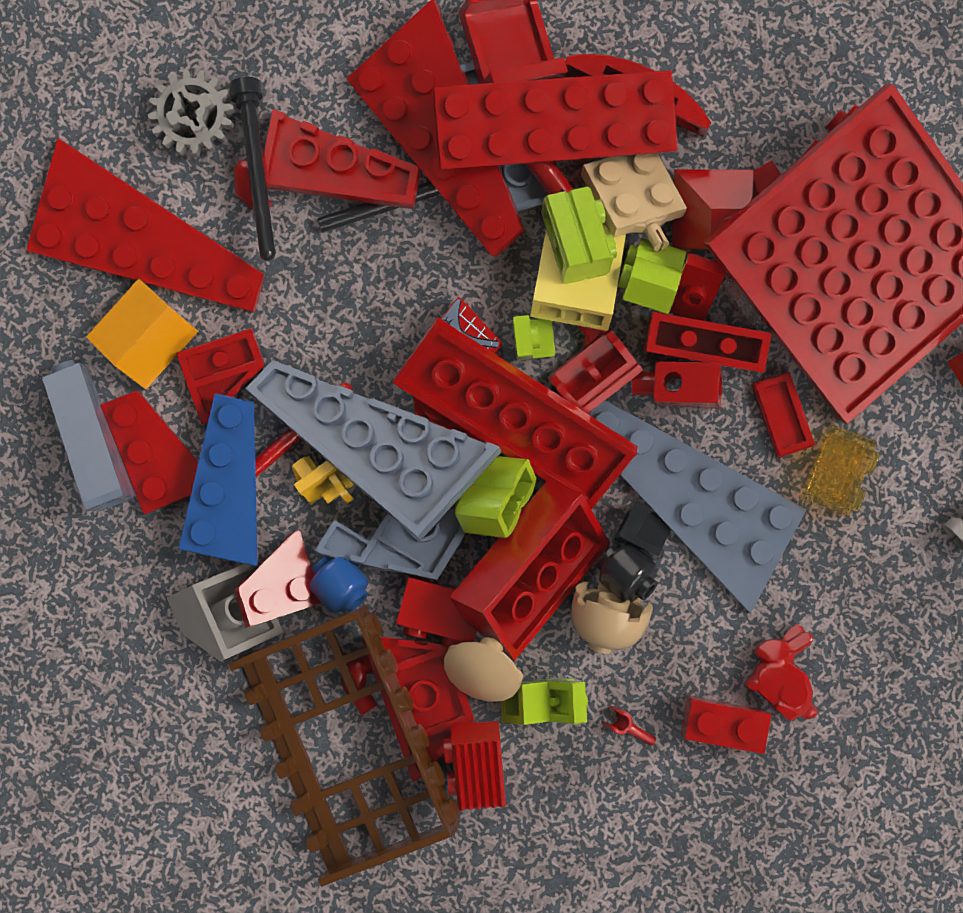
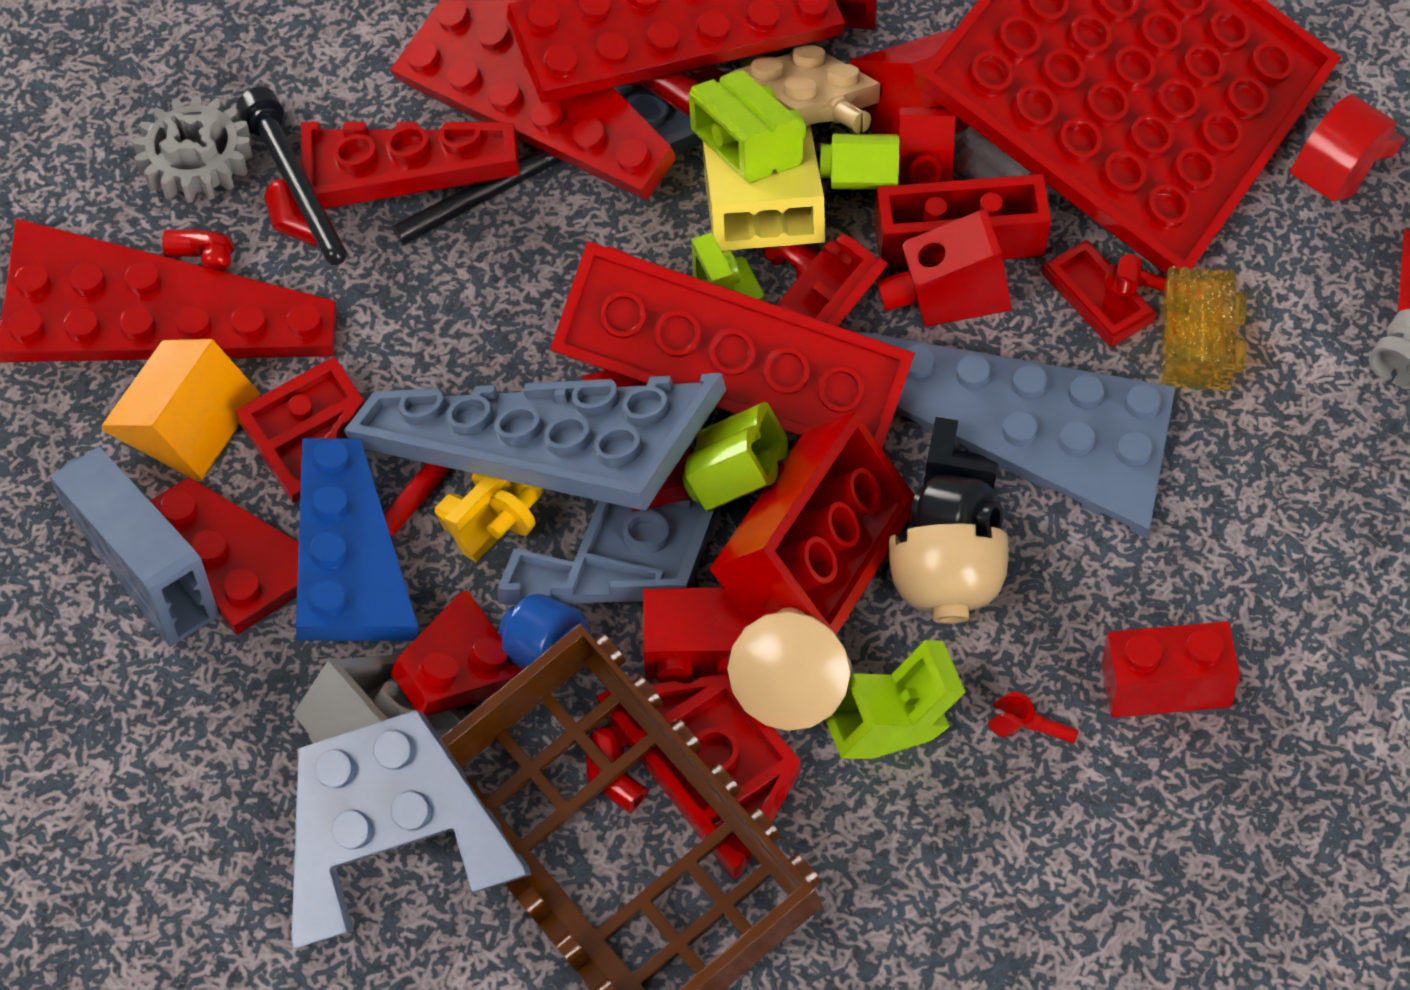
camera: 15 degrees left, 30 degrees down
red brick [444,721,506,811] -> none
red animal [744,624,818,721] -> none
none -> red arm [162,229,234,271]
none -> wing [291,710,531,949]
none -> red hand [1104,254,1178,296]

